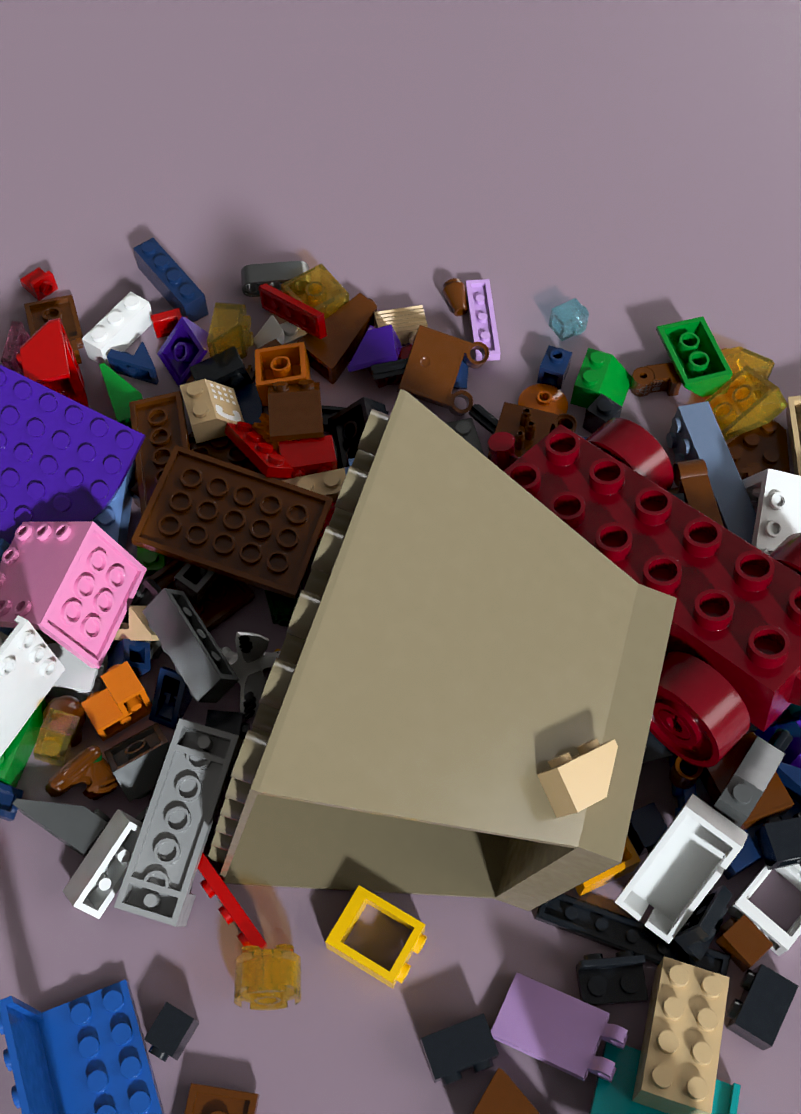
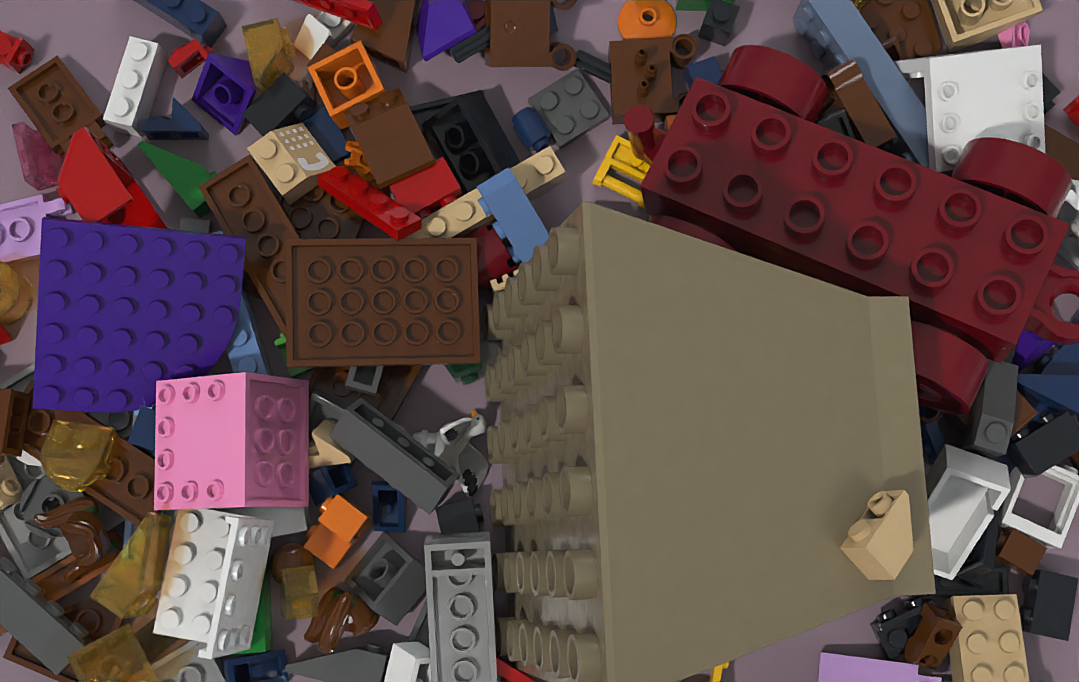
camera: 20 degrees left, 20 degrees up
none -> reddish brown leg [905,602,963,669]

